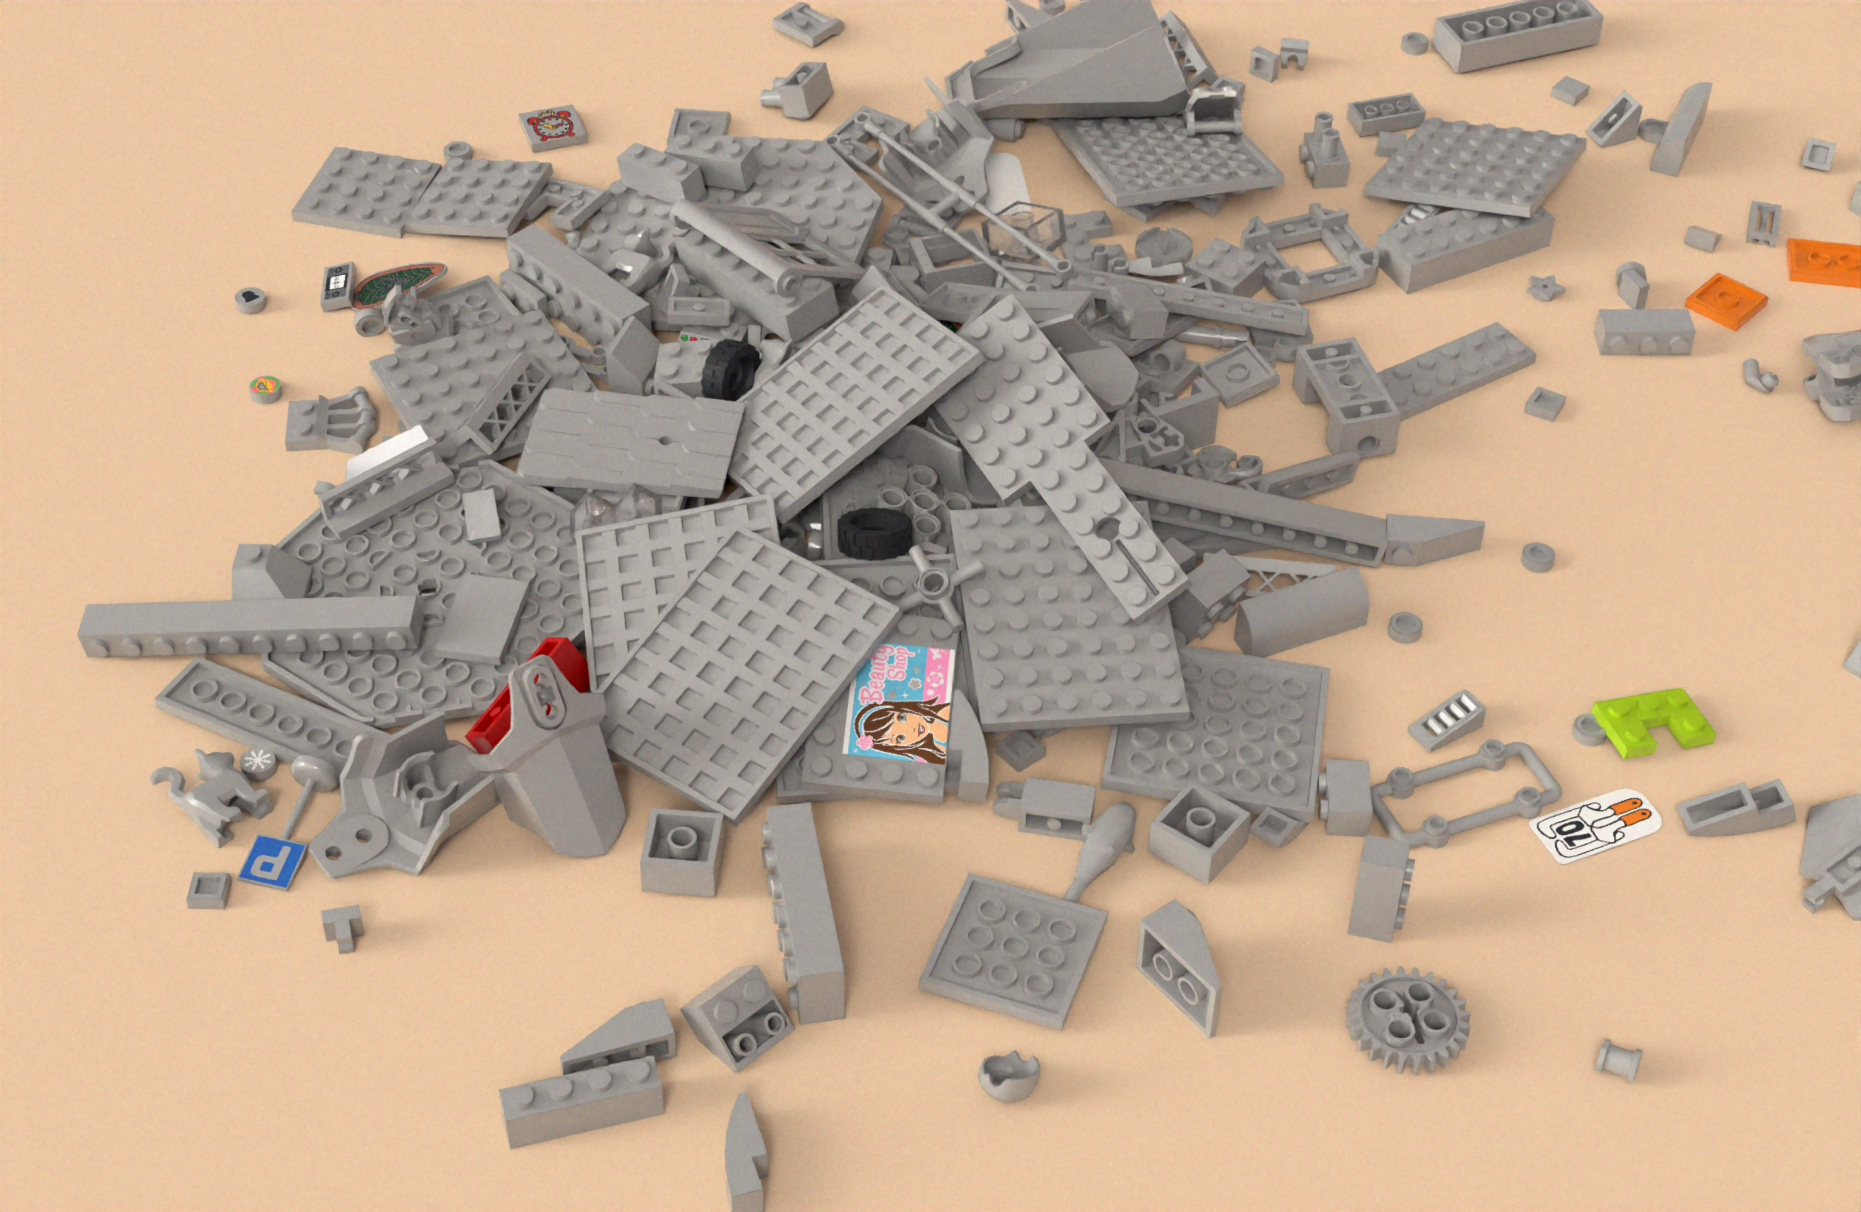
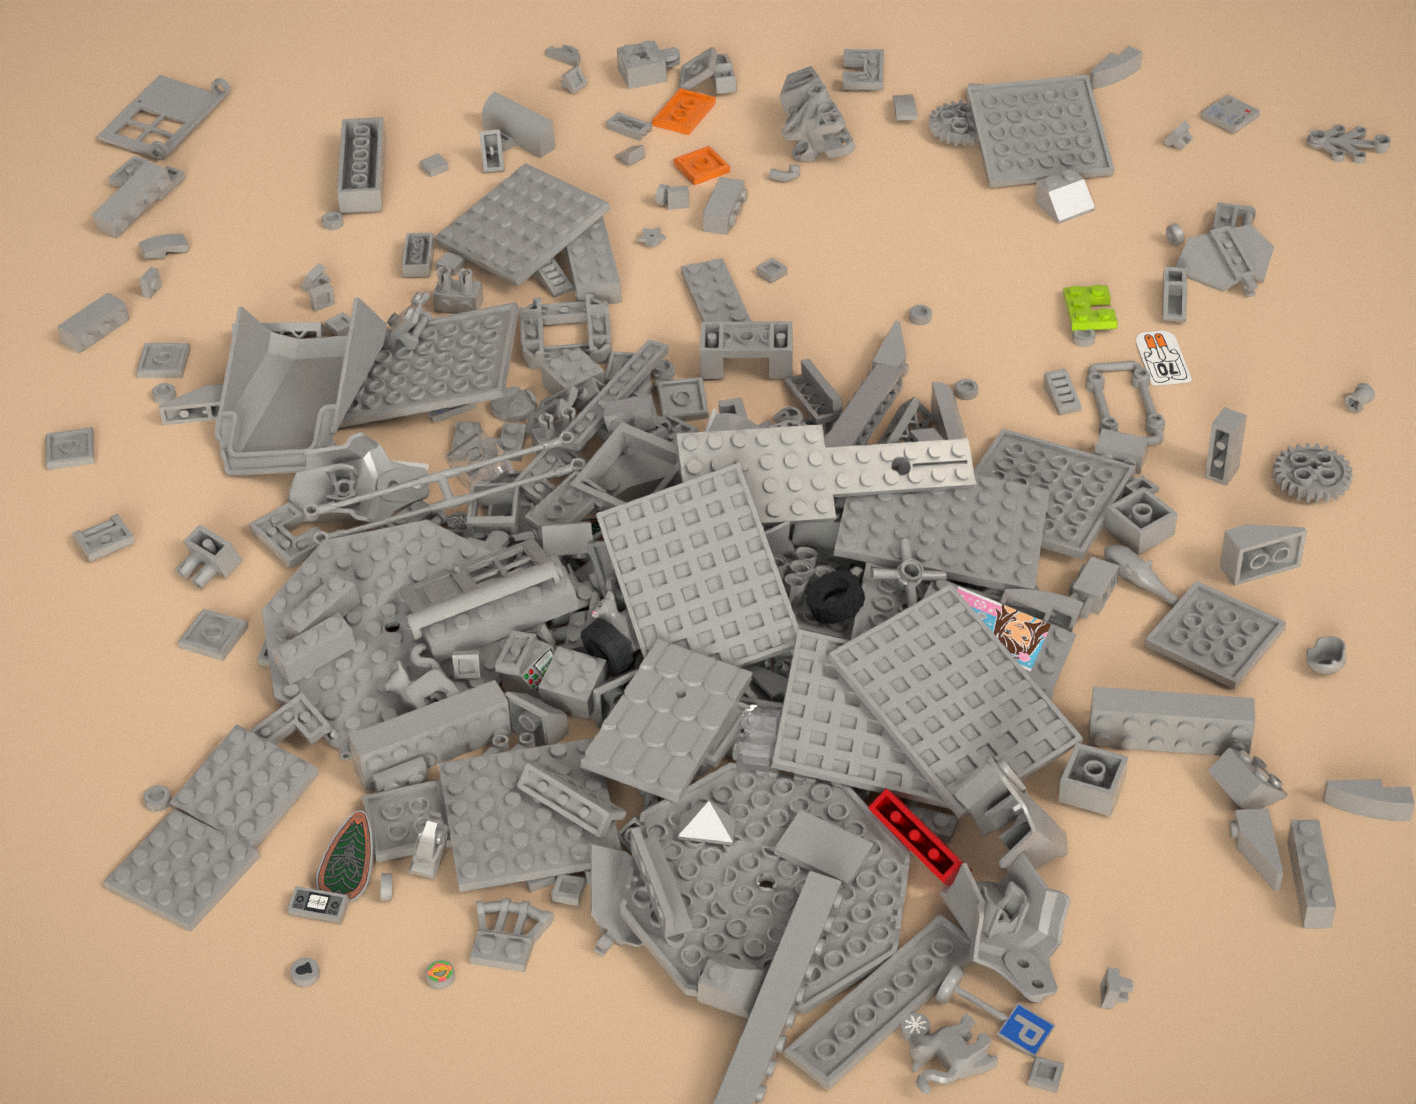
camera: 70 degrees left, 0 degrees up
light grey tile [519,104,587,152] -> none

